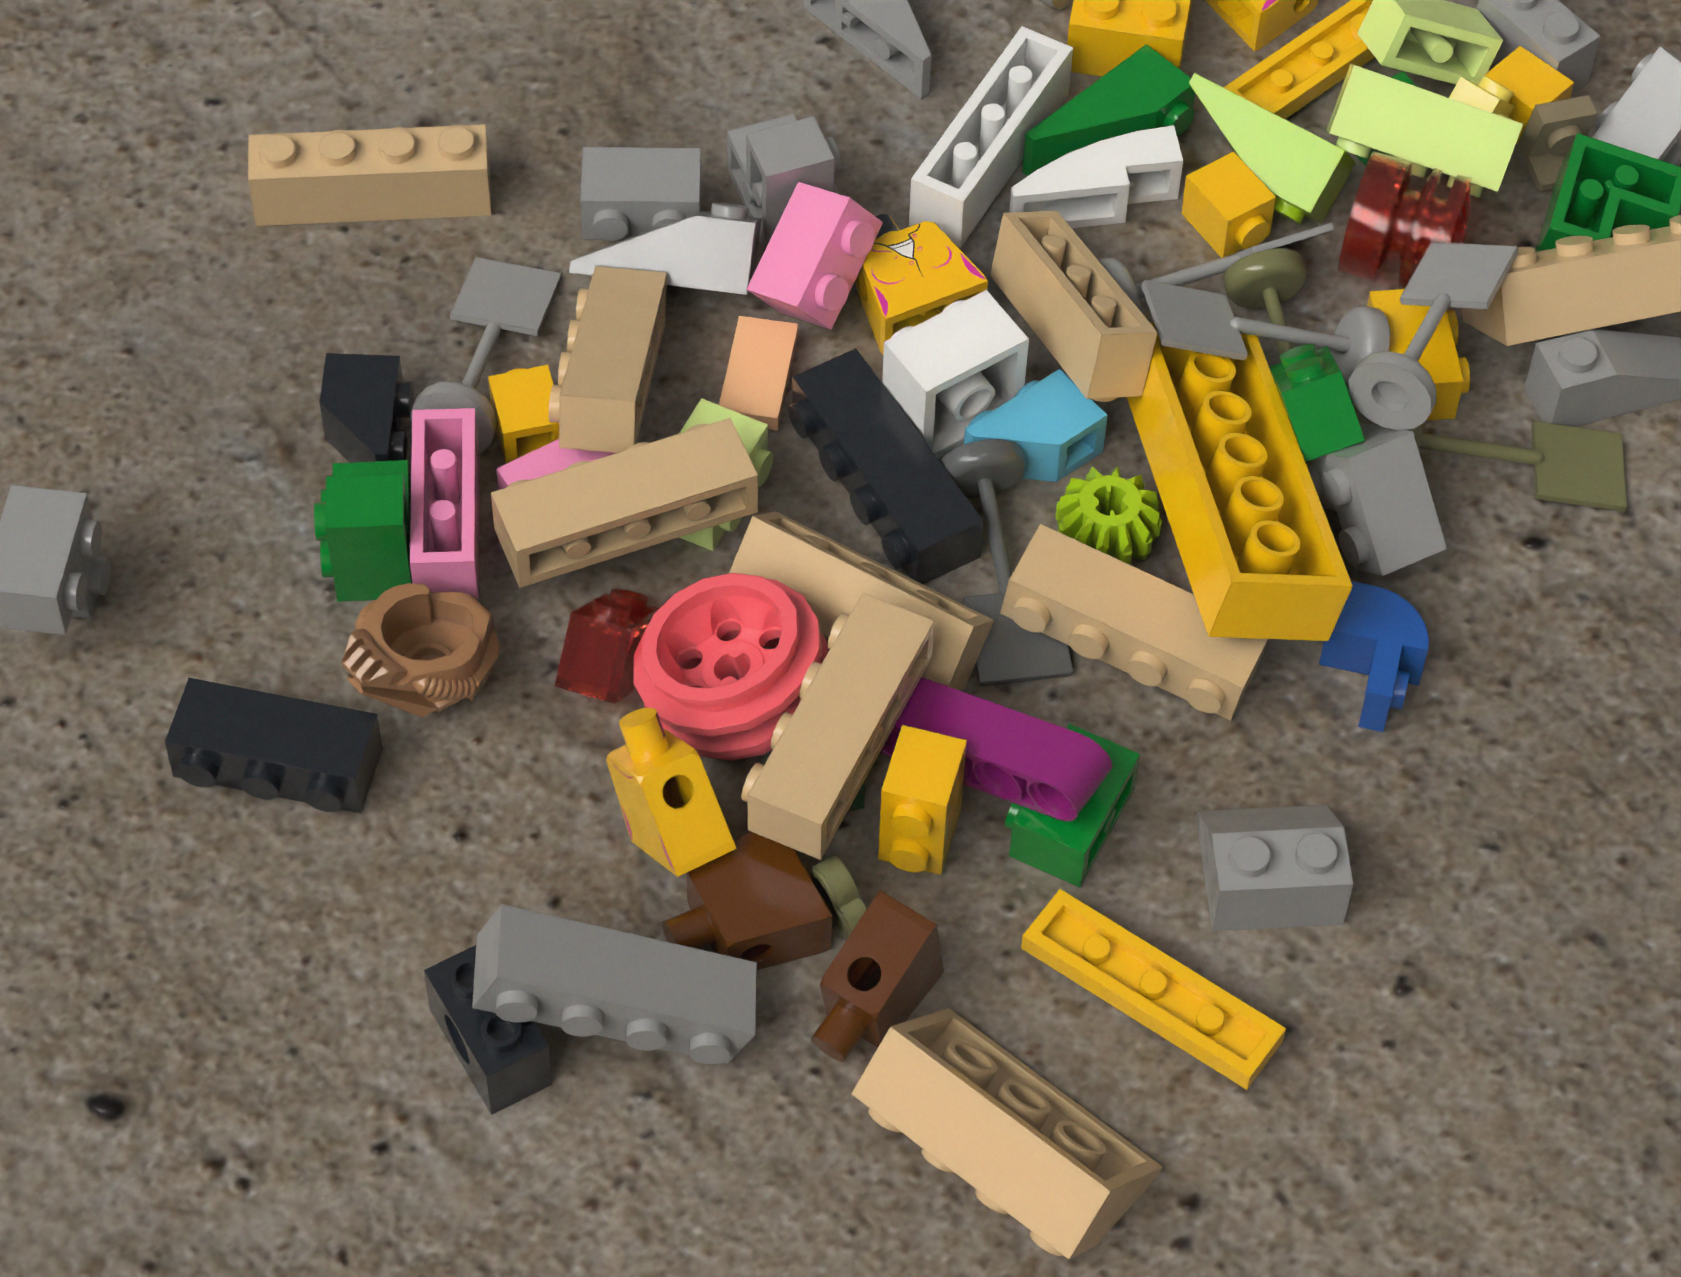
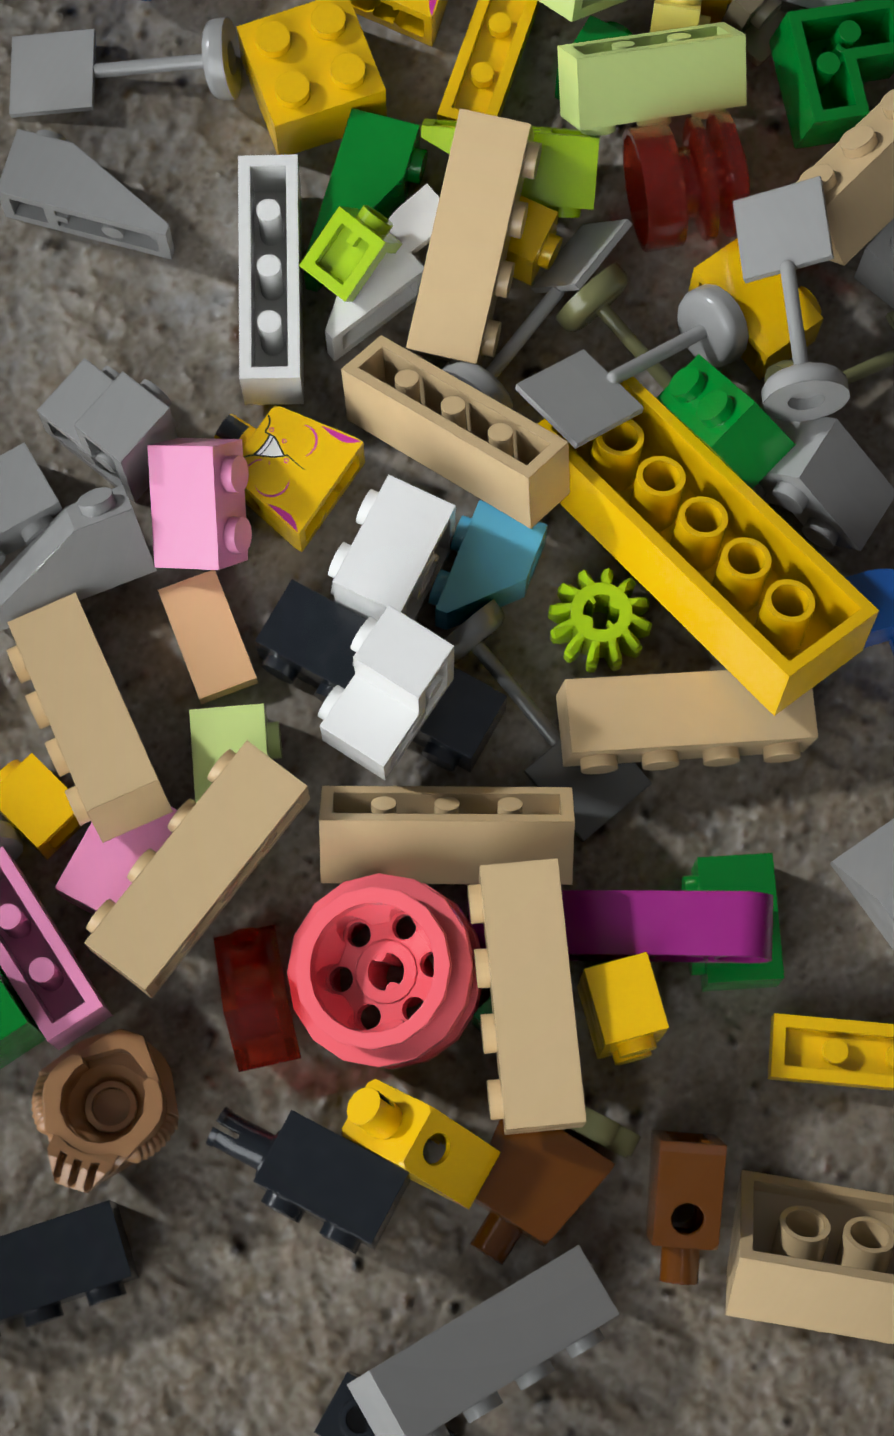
camera: 30 degrees left, 20 degrees up
none -> black brick [206,1107,410,1254]
none -> lime bracket [299,204,403,302]
none -> white brick [318,605,454,780]
none -> tan brick [406,108,542,367]

